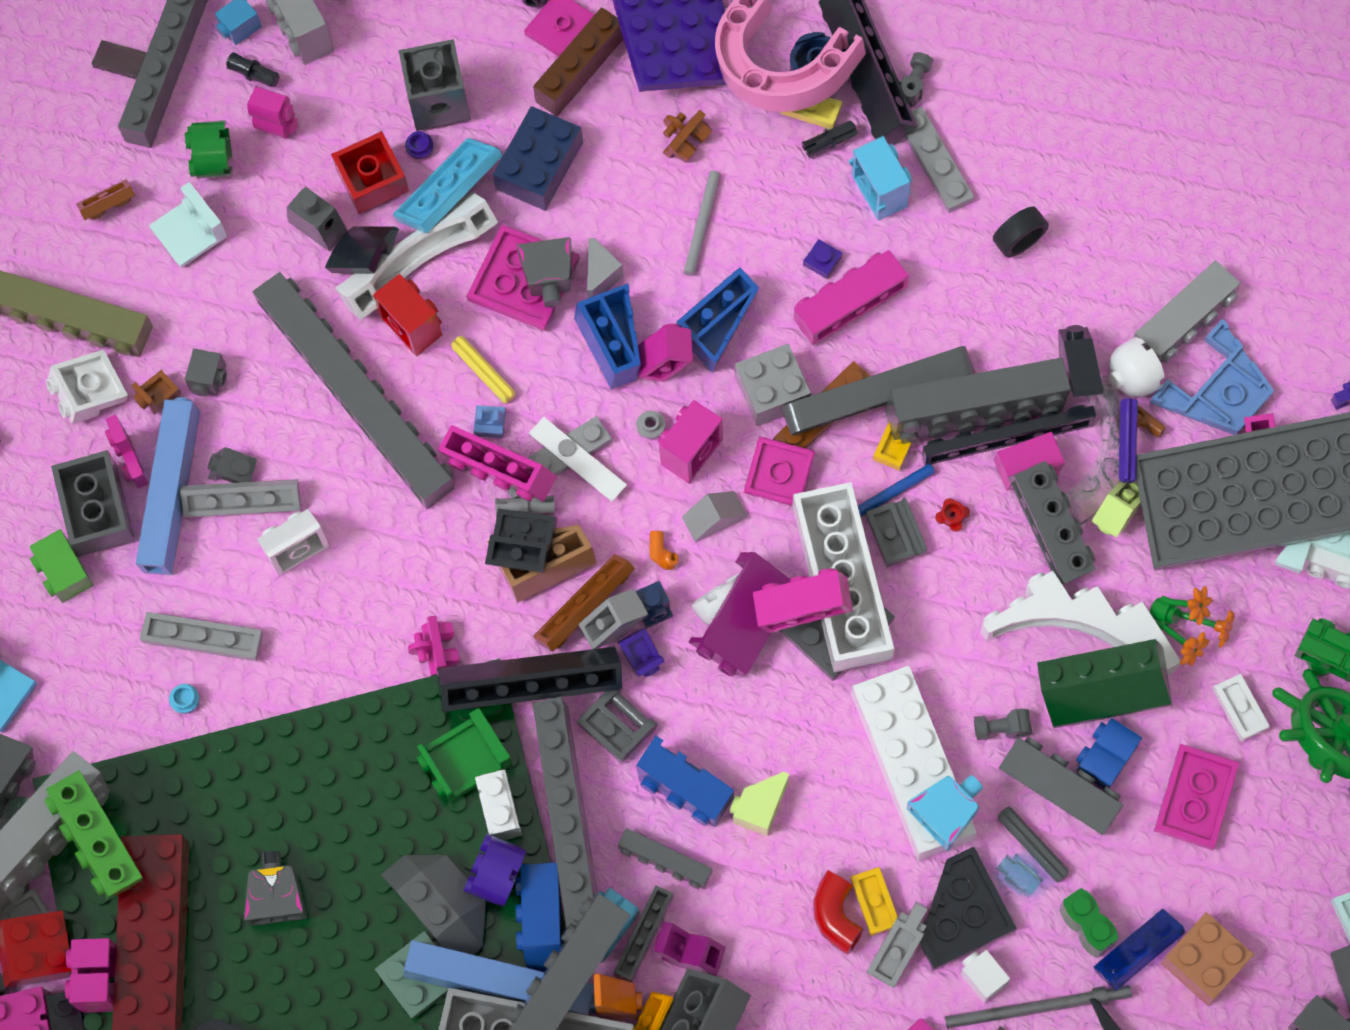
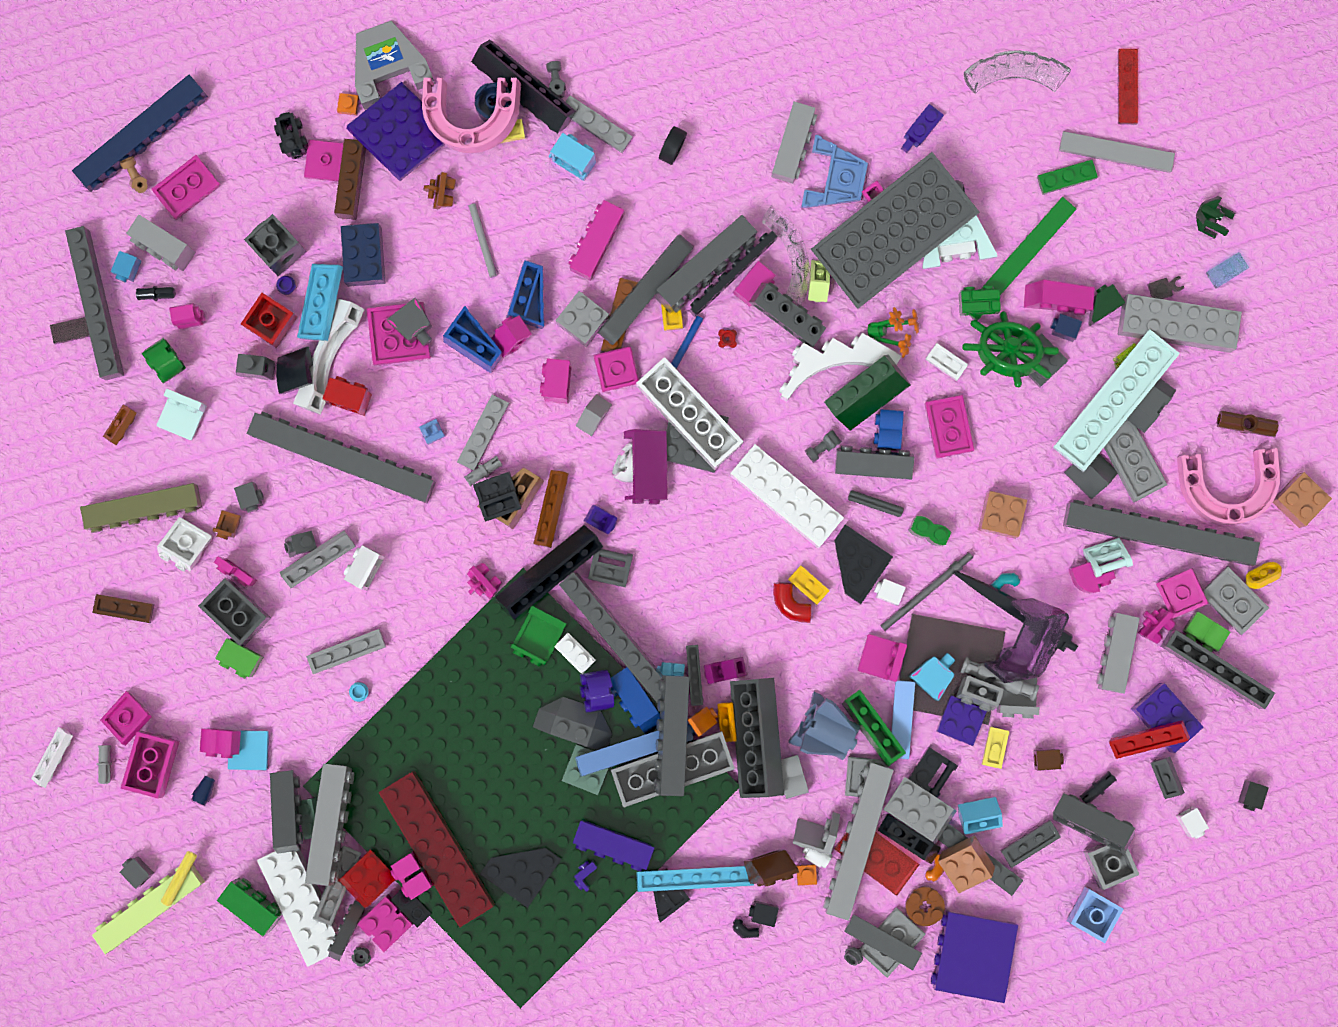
camera: 35 degrees left, 15 degrees up
bright green brick [44,770,142,900] -> none
medium blue brick [136,397,200,575] -> none
dark grey torso [244,851,308,926] -> none
dark pink brick [438,425,557,502] -> none
light yellow axle [451,336,515,404] -> none
white sticker [529,417,627,502] -> none
light grey brick [578,588,648,649] -> none
light grey slope [587,238,623,298] -> none
dark grey piece [618,828,713,890] -> none
dark blue brick [635,580,673,629] -> none
light grey plate [636,411,665,439] -> none
blue wedge [636,735,734,827] -> none
orange arm [649,530,679,570] -> none
yellowish green slope [730,772,789,836] -> none
dark pink brick [753,568,853,633] -> none
black axle [801,121,858,158] -> none
dark purple plate [803,239,843,279] -> none
dark grey plate [866,498,927,567] -> none
light grey hinge [866,901,928,988] -> none
medium azure torso [906,775,983,851] -> none
clear light blue brick [996,854,1043,898] -> none
black slope [1058,325,1103,397] -> none
clear blue plate [1093,908,1186,991] -> none
white cylinder [1108,337,1164,397] -> none
dark purple axle [1119,398,1138,484] -> none
dark orange arm [1137,406,1167,438] -> none

